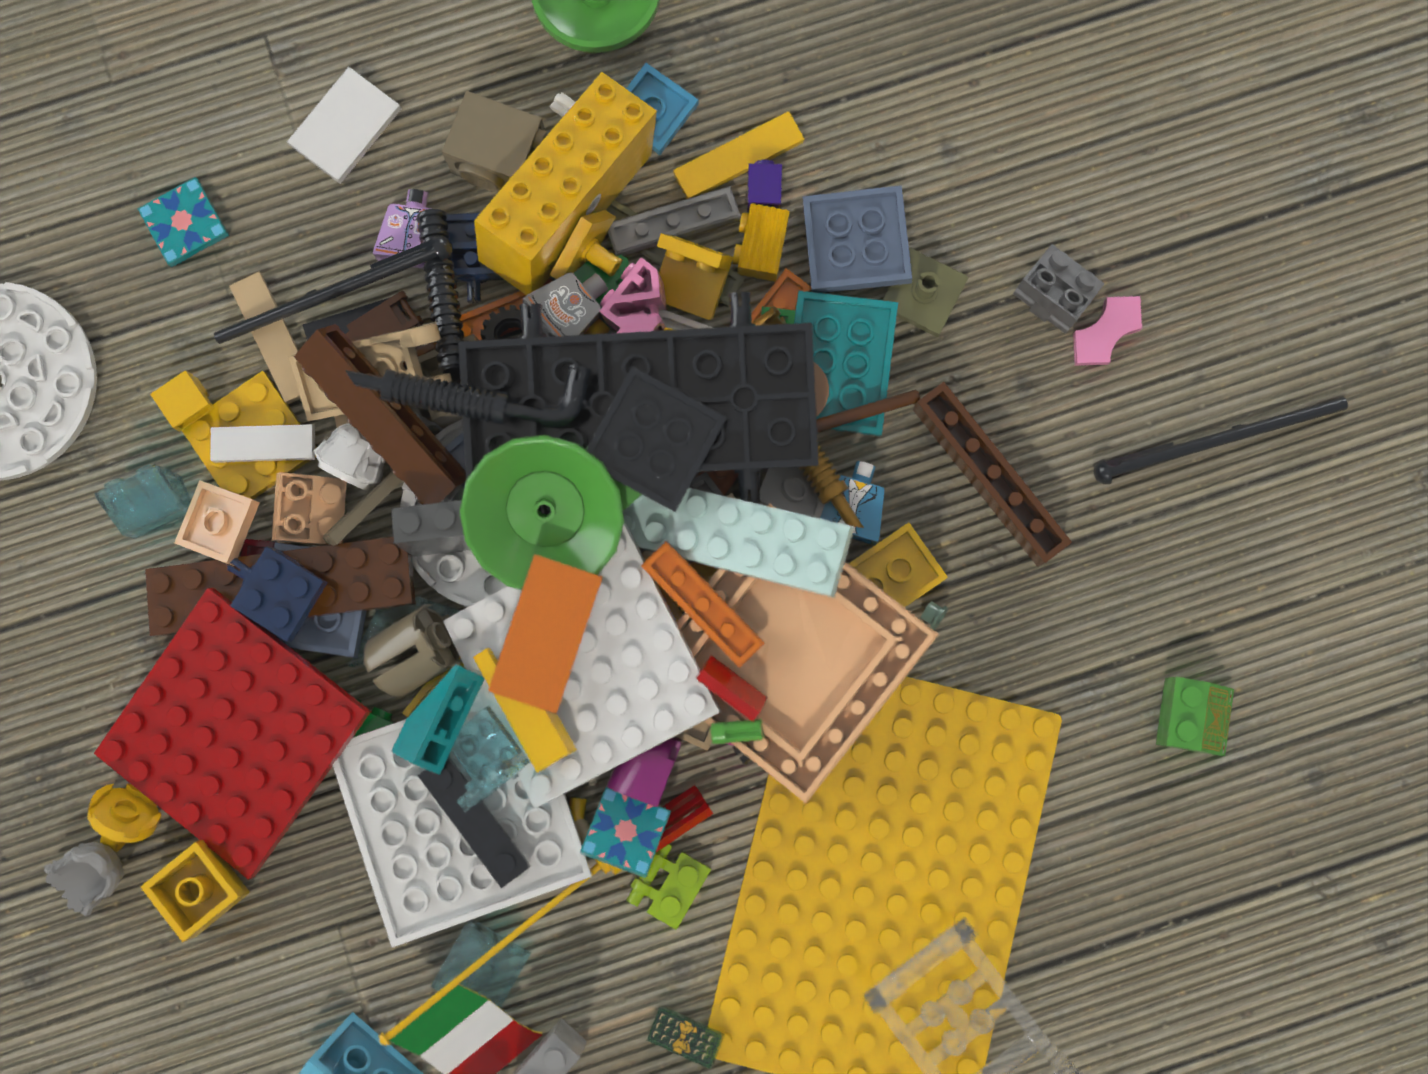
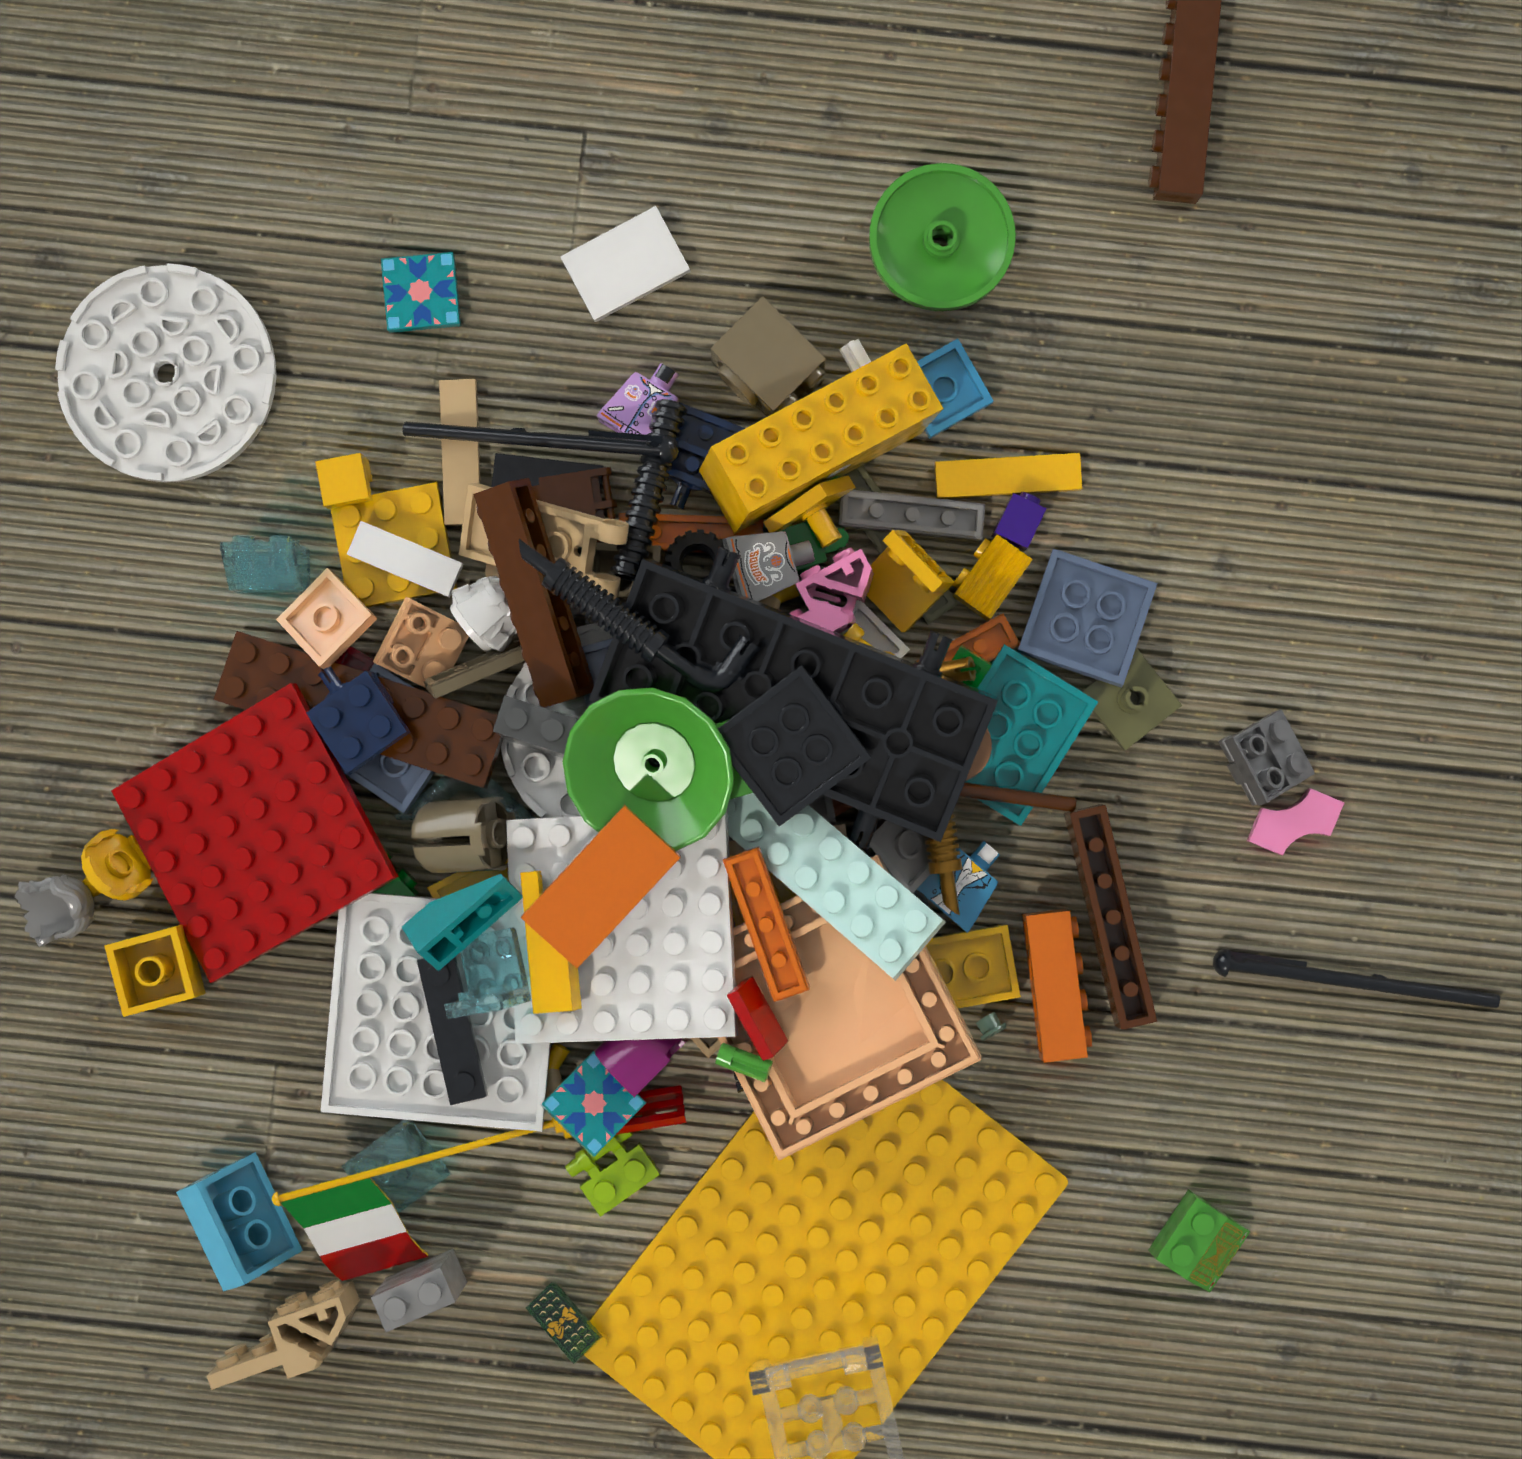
camera: 25 degrees right, 5 degrees up
none -> orange brick [1022,909,1092,1063]

